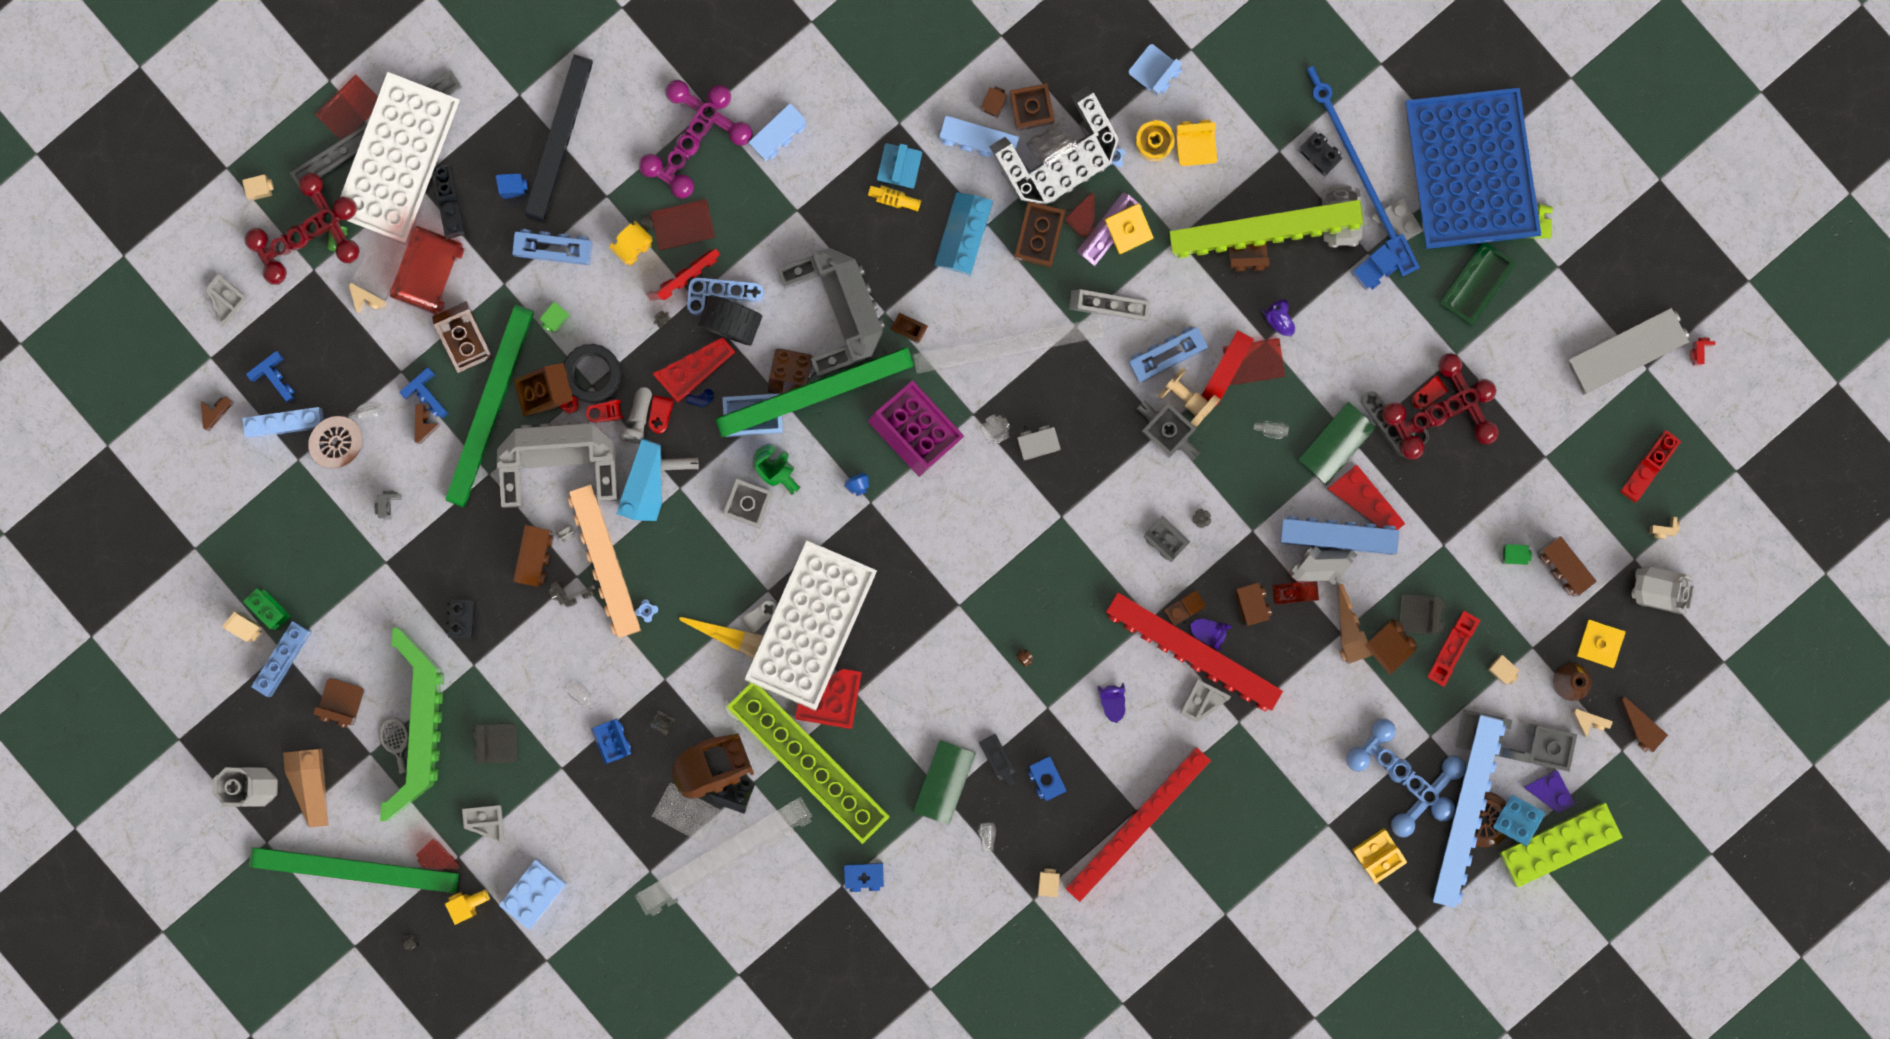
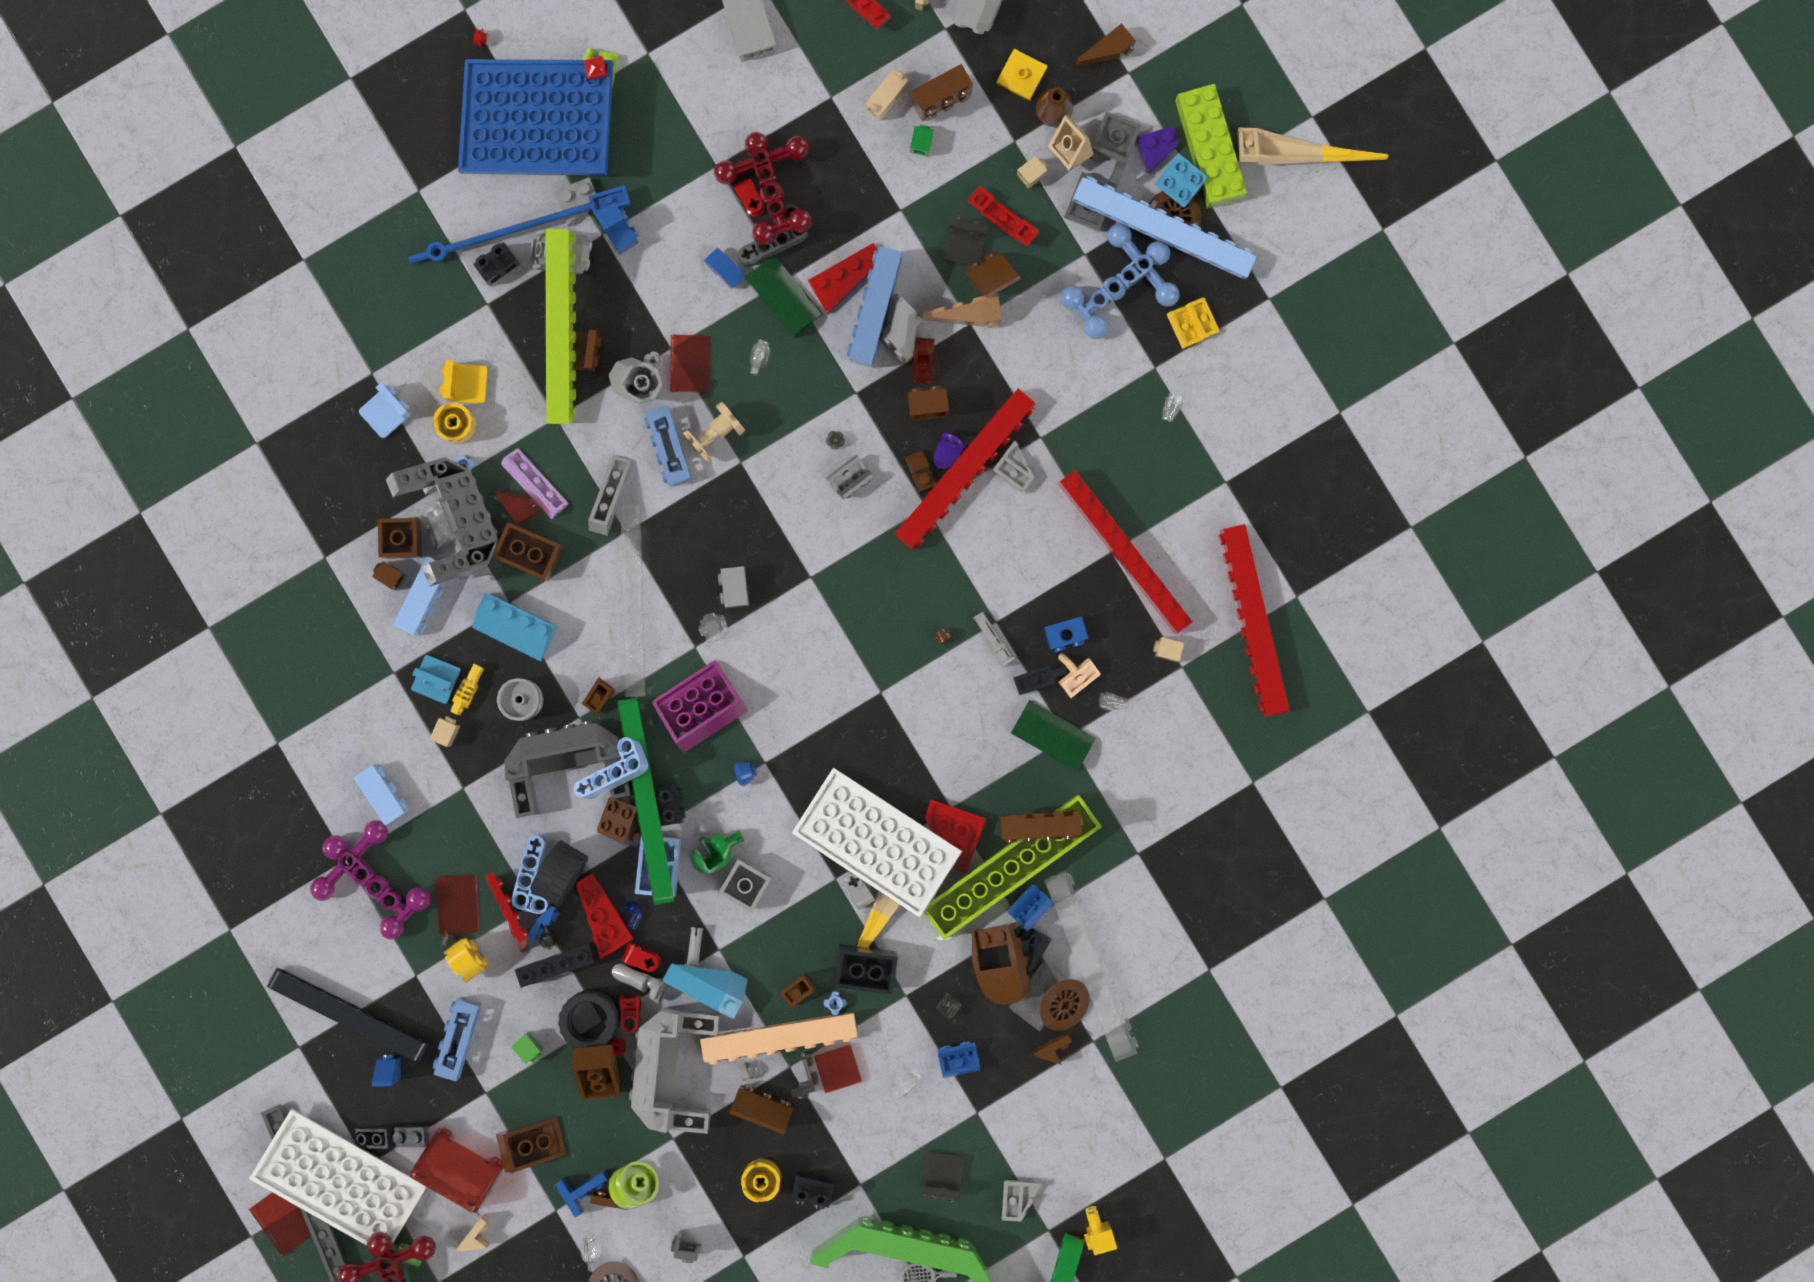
camera: 80 degrees left, 0 degrees up
clear red slope [416,838,461,869] -> none
green beam [445,305,534,507] -> none
light blue brick [499,859,567,929] -> none
blue brick [844,863,884,892] -> none
dark purple piece [1098,683,1126,723] -> none
yellow plate [1104,203,1153,254] -> none
dark grey brick [1137,400,1201,461] -> none
red slope [1201,330,1254,406] -> none
dark purple piece [1262,299,1295,337] -> none
dark green slope [1440,242,1516,327] -> none
tan slope [1572,709,1613,737] -> none
none -> tan brick [429,716,460,747]
none -> red plate [474,28,488,47]
none -> light grey wheel [497,678,544,721]
none -> black brick [515,942,597,988]
none -> blue slope [528,905,559,941]
none -> light blue beam [574,737,648,799]
none -> red tile [584,56,608,81]
none -> light grey brick [609,358,663,404]
none -> lime wheel [609,1161,659,1210]
none -> light grey plate [644,352,663,369]
none -> black brick [654,784,686,826]
none -> blue slope [703,248,746,289]
none -> yellow brick [741,1158,781,1202]
none -> reddish brown slope [779,973,816,1008]
none -> clear red tile [814,1044,862,1094]
none -> black brick [833,944,898,995]
none -> tan brick [865,69,908,121]
none -> light grey pin [973,611,1017,667]
none -> reddish brown wedge [1000,810,1082,843]
none -> blue bracket [1007,884,1054,931]
none -> reddish brown slope [1033,1032,1072,1065]
none -> reddish brown piece [1040,979,1089,1031]
none -> tan slope [1048,115,1094,170]
none -> light nougat plate [1058,653,1101,698]
none -> clear cone [1162,393,1183,422]
none -> red brick [1218,524,1290,717]
none -> tan plate [1237,128,1389,165]

